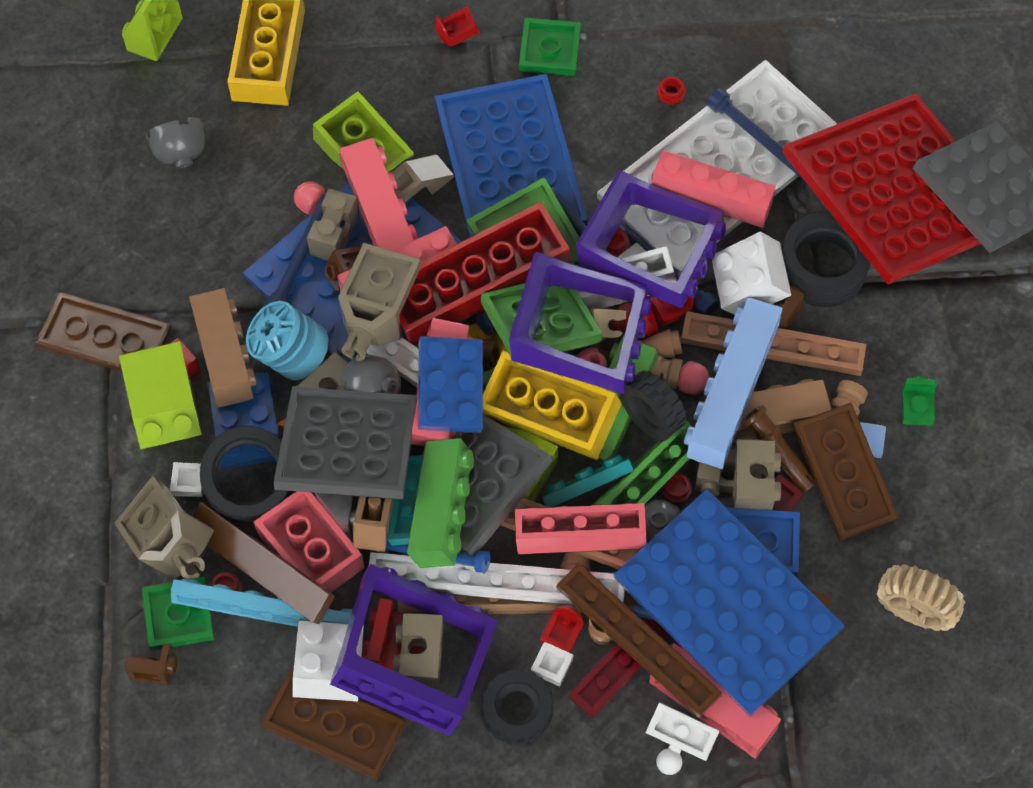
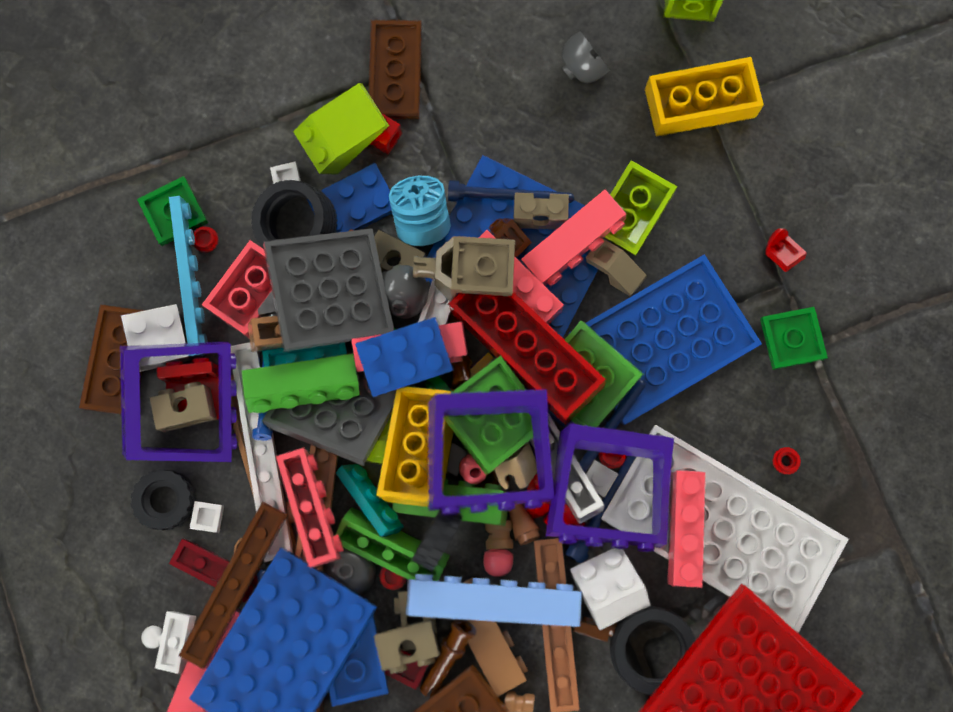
camera: 75 degrees right, 15 degrees up
dark tan plate [114,475,214,579] -> none
reddish brown bracket [125,644,178,685] -> none
medium nougat brick [189,288,256,408] -> none
tile [193,502,335,624] -> none
coral piece [294,181,326,215] -> none
red plate [540,605,583,653] -> none
dark blue piece [706,87,806,182] -> none

